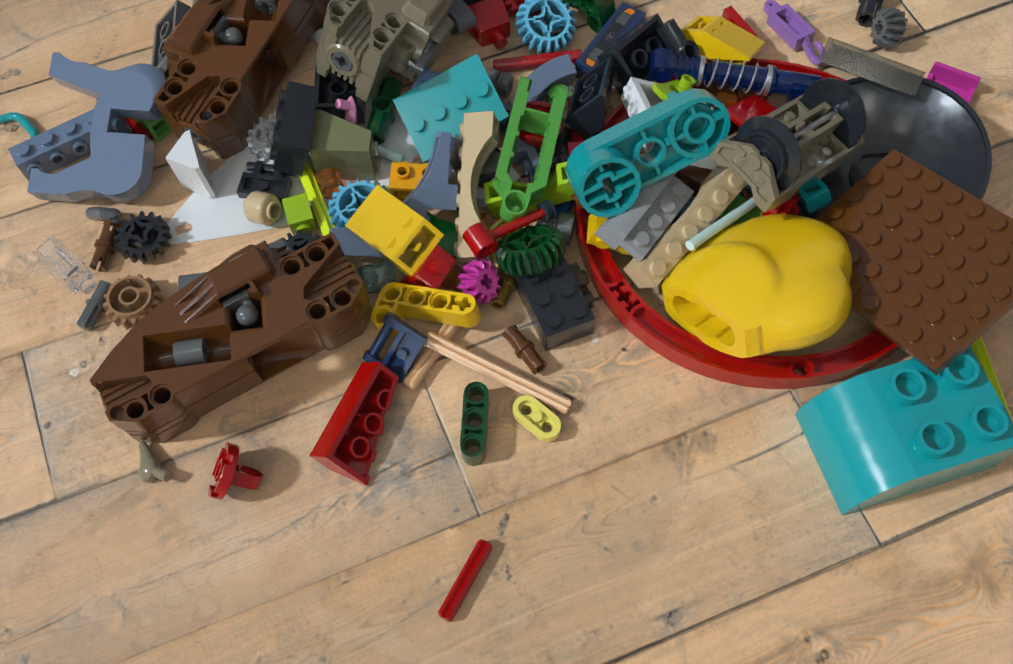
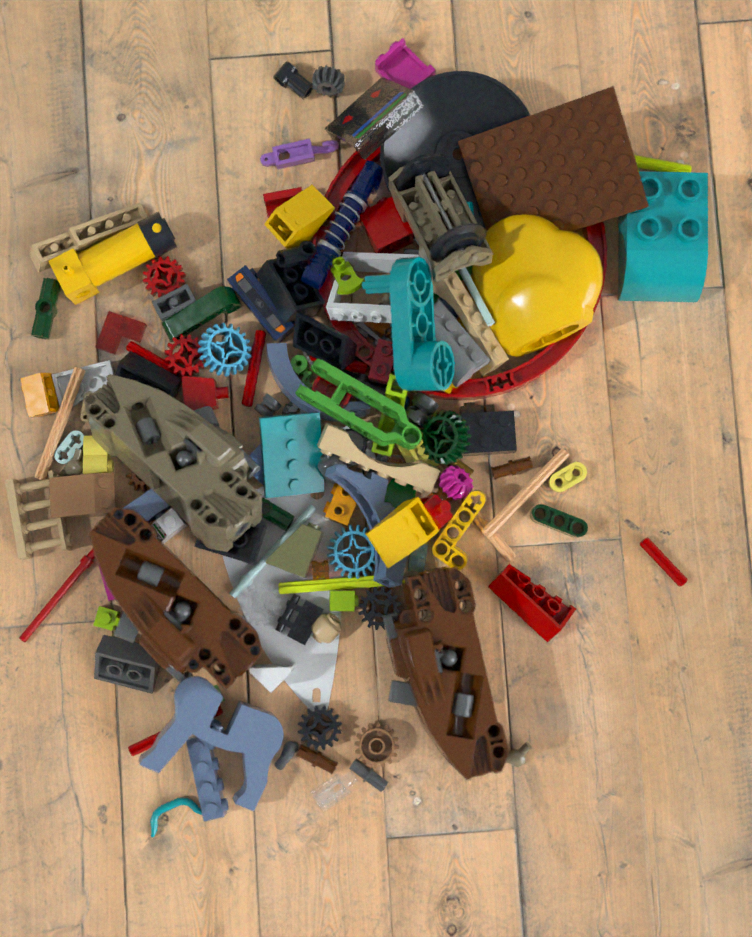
camera: 70 degrees left, 20 degrees up
red tile [208,442,263,500] -> none
black brick [269,81,318,176] -> none
bright pink bar [335,96,357,124] -> none
dark blue plate [362,312,429,384] -> none
red piece [462,199,557,260] -> none

